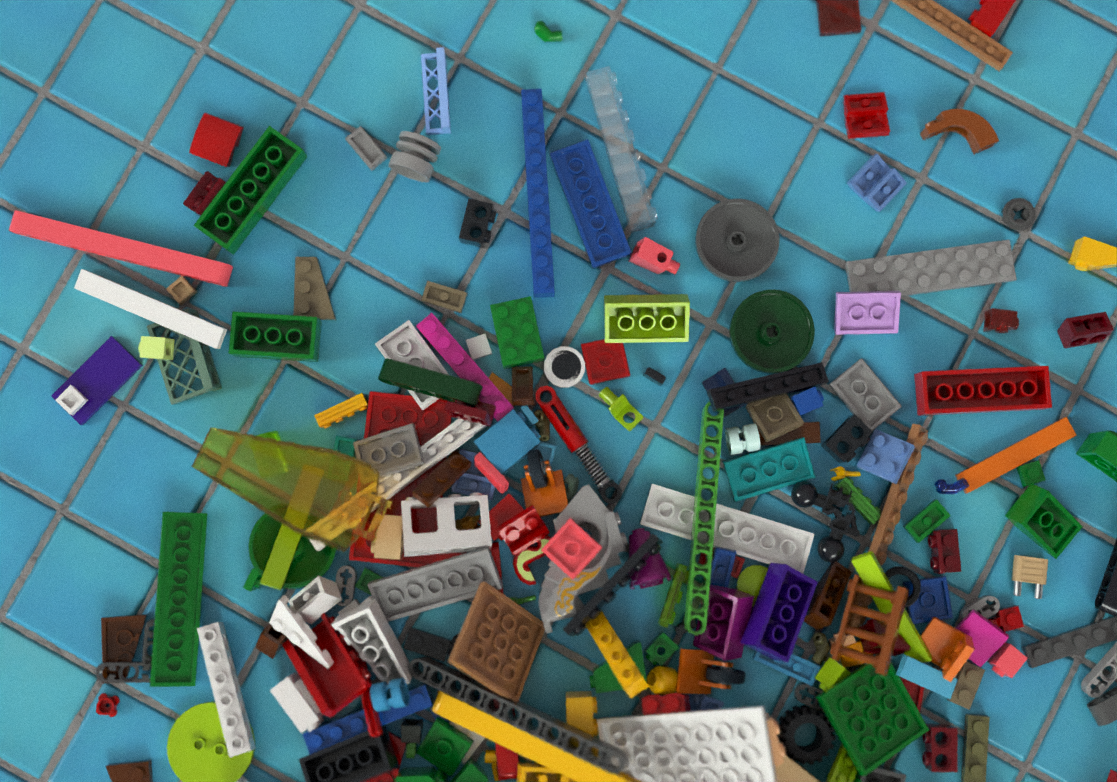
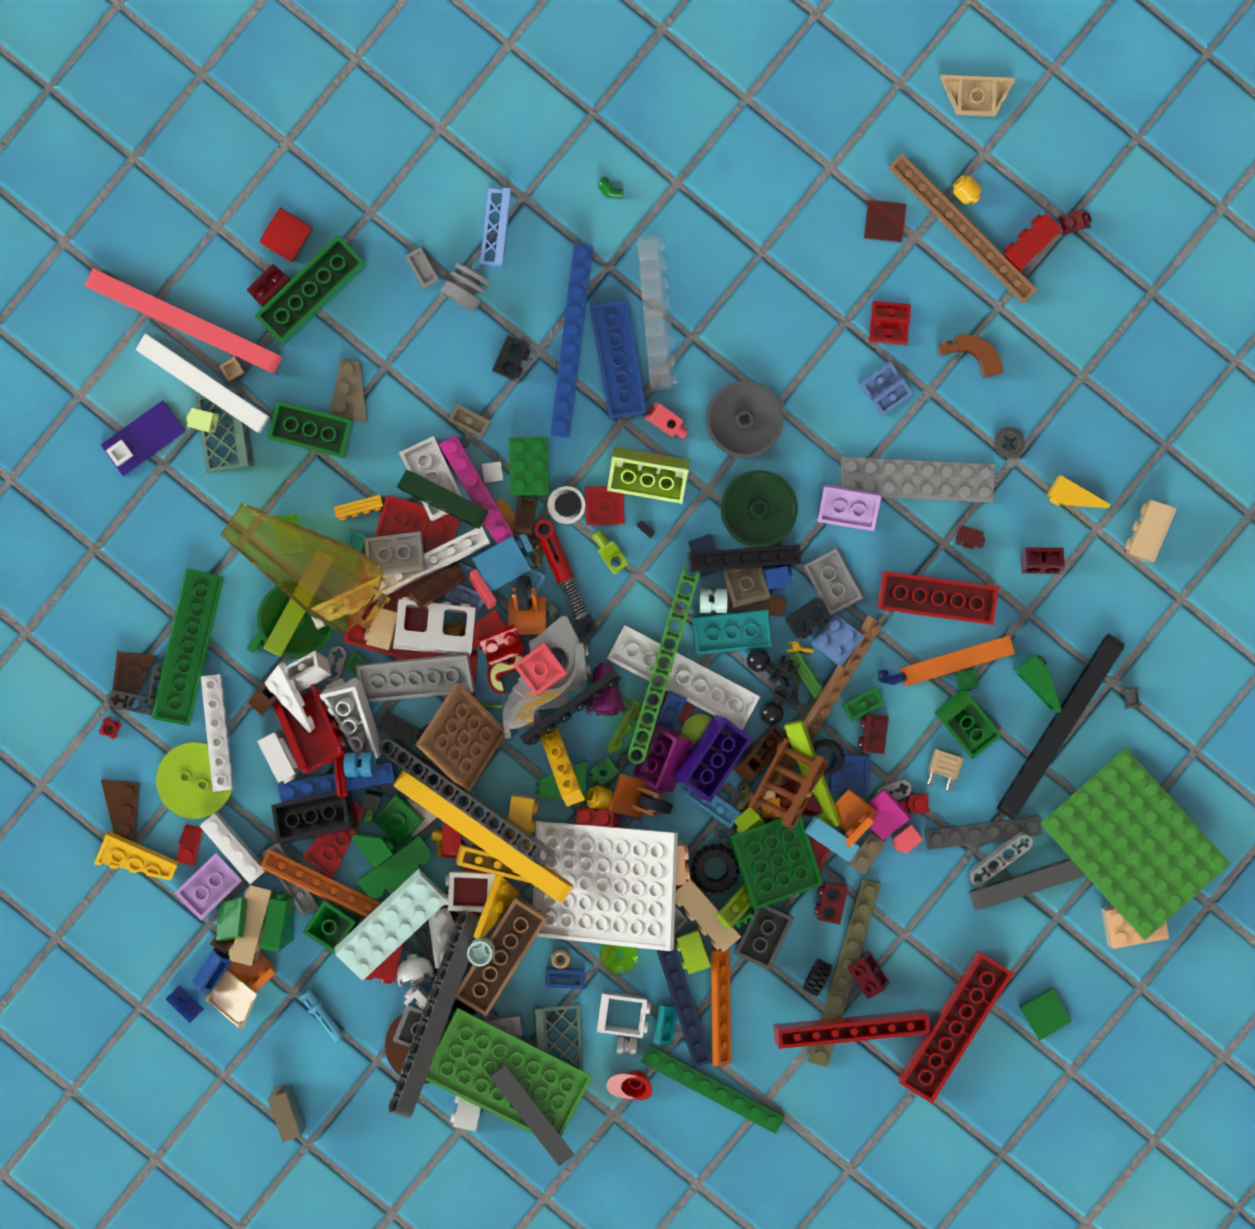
camera: 10 degrees right, 5 degrees up
dark red bracket [445,400,496,426] -> none

